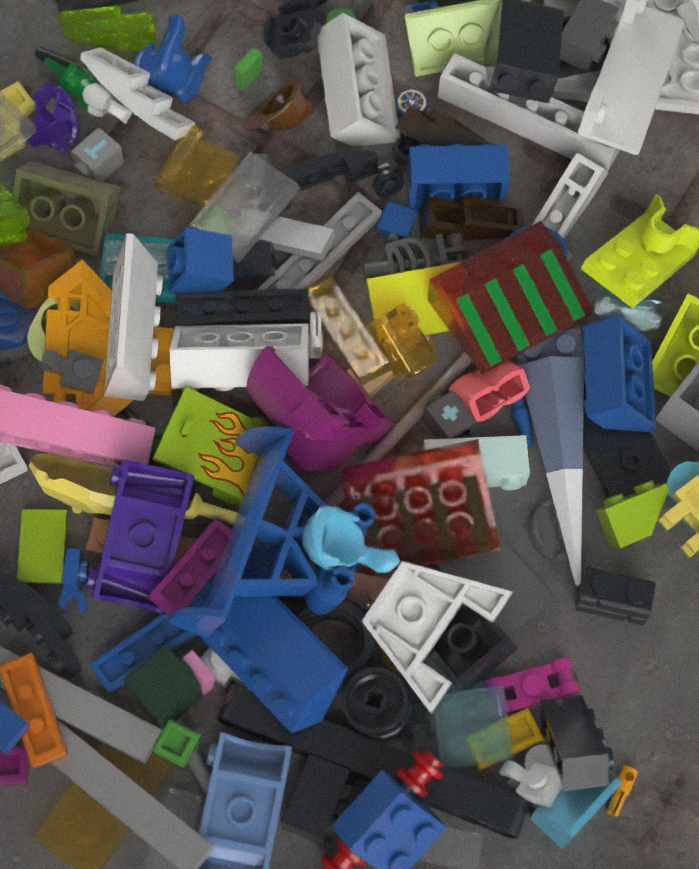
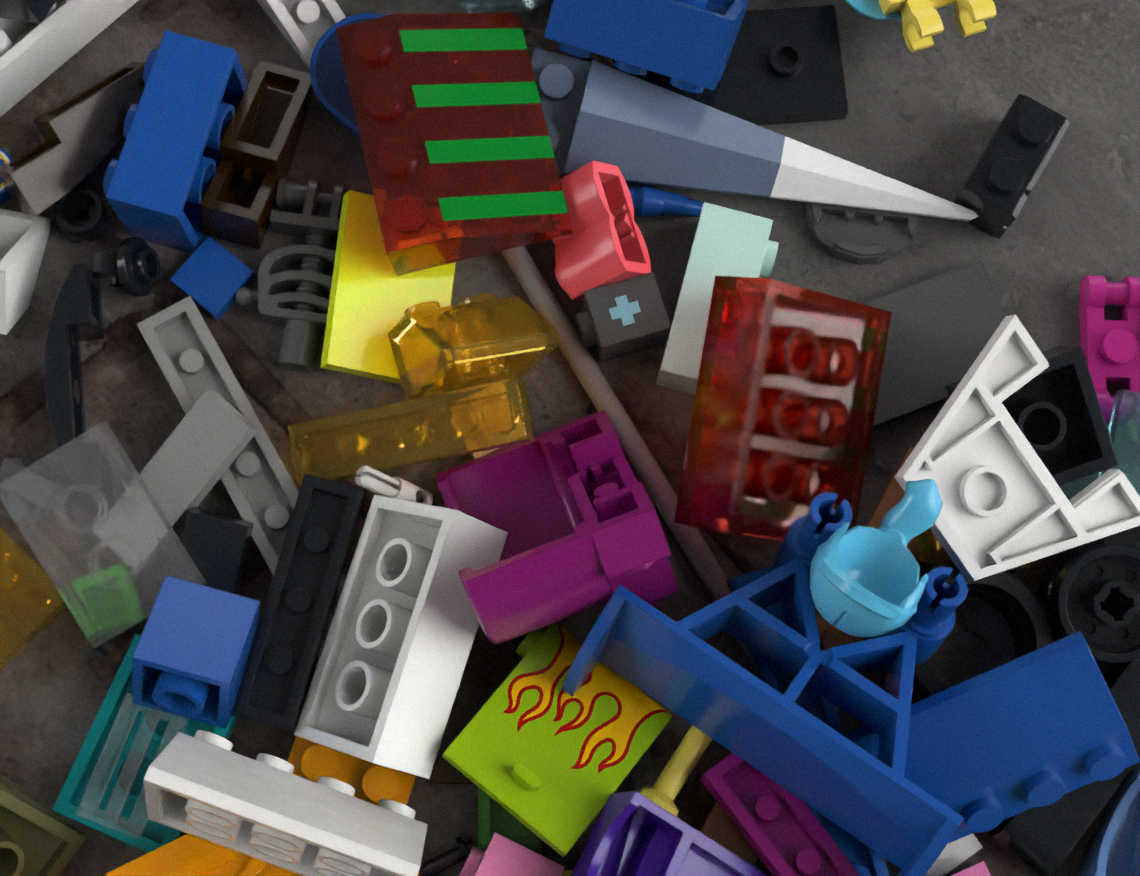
camera: 75 degrees left, 10 degrees up
lime slope [595,480,669,548] -> none

